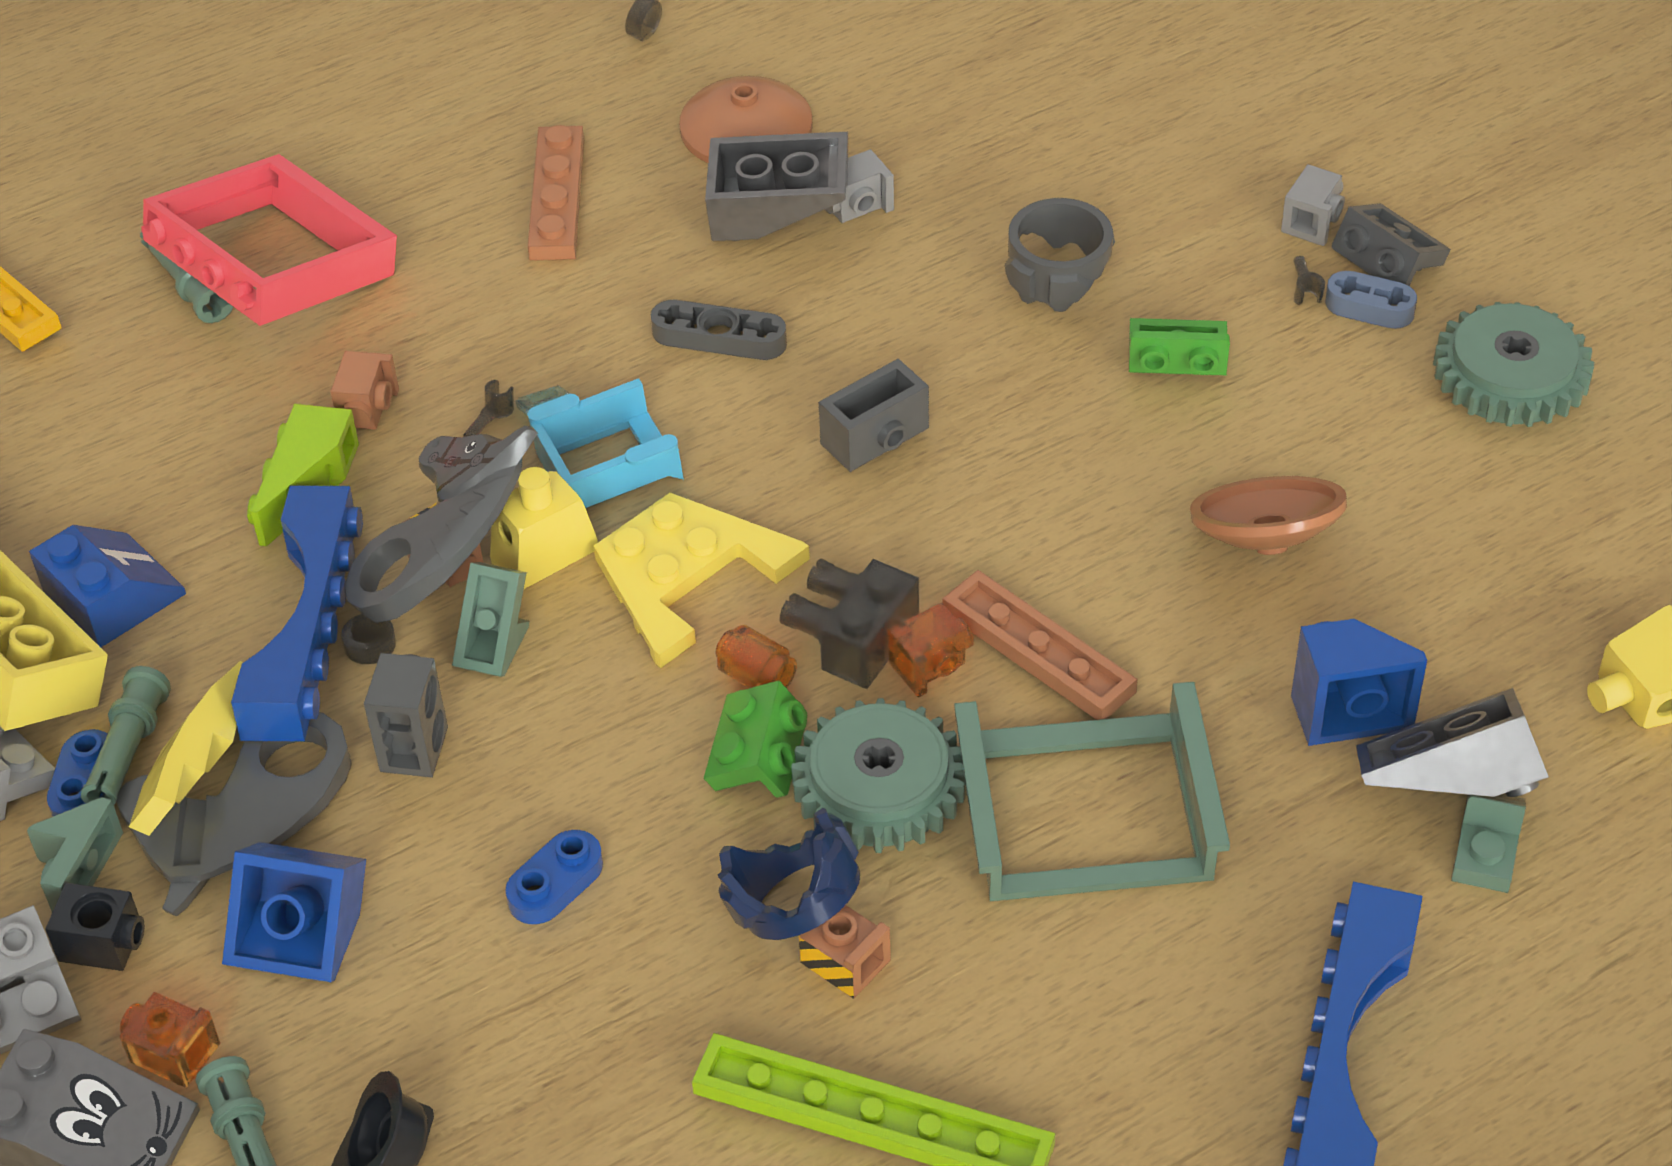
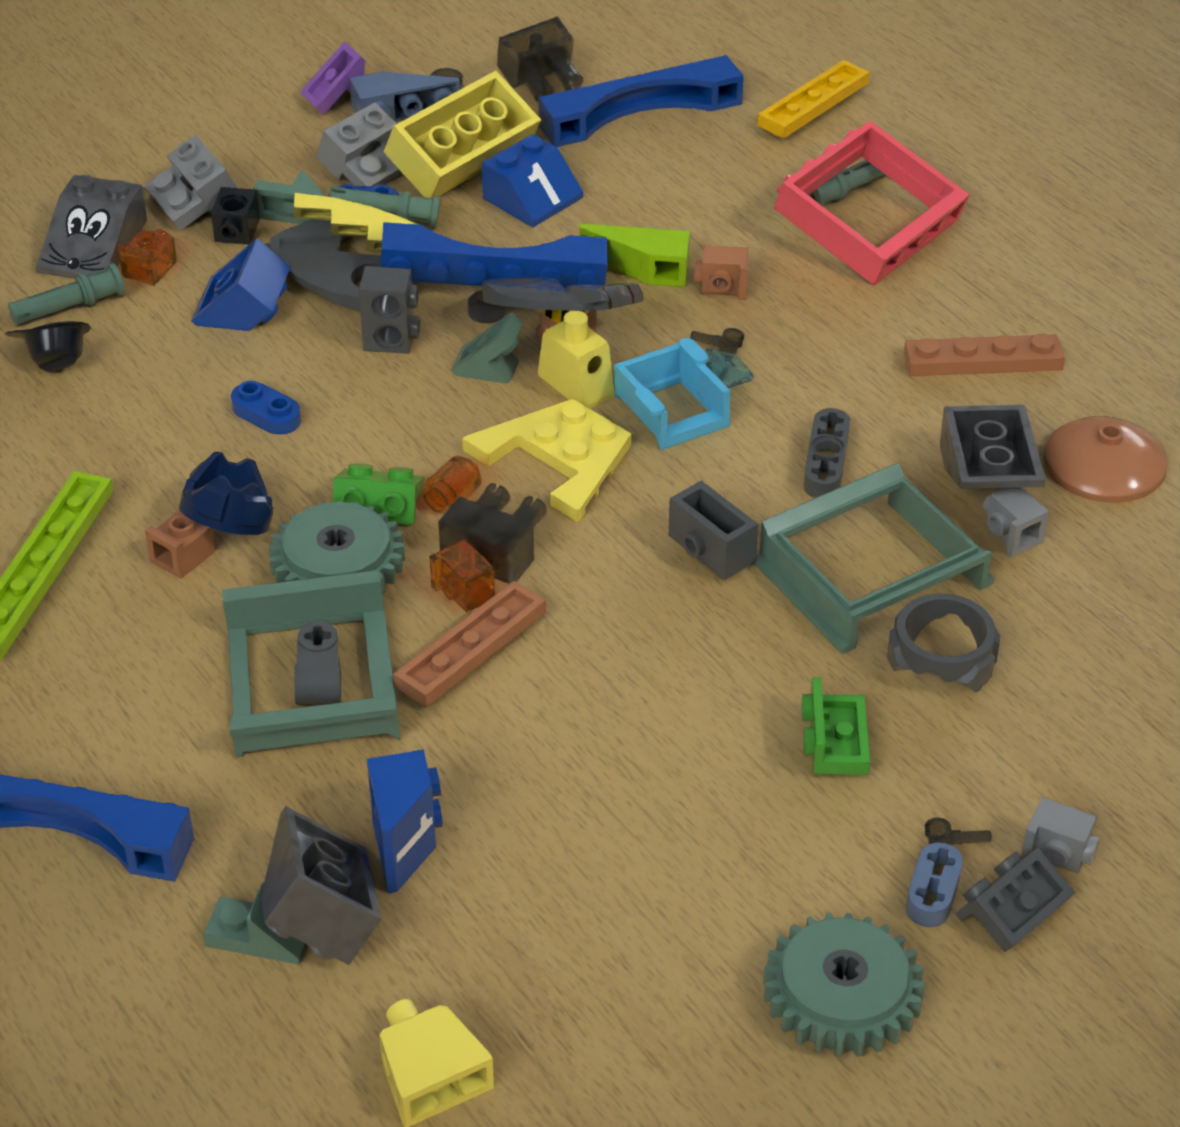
camera: 85 degrees right, 5 degrees down
nougat dish [1190,476,1347,555] -> none
none -> dark grey piece [294,621,341,705]
none -> sand green piece [754,462,994,654]

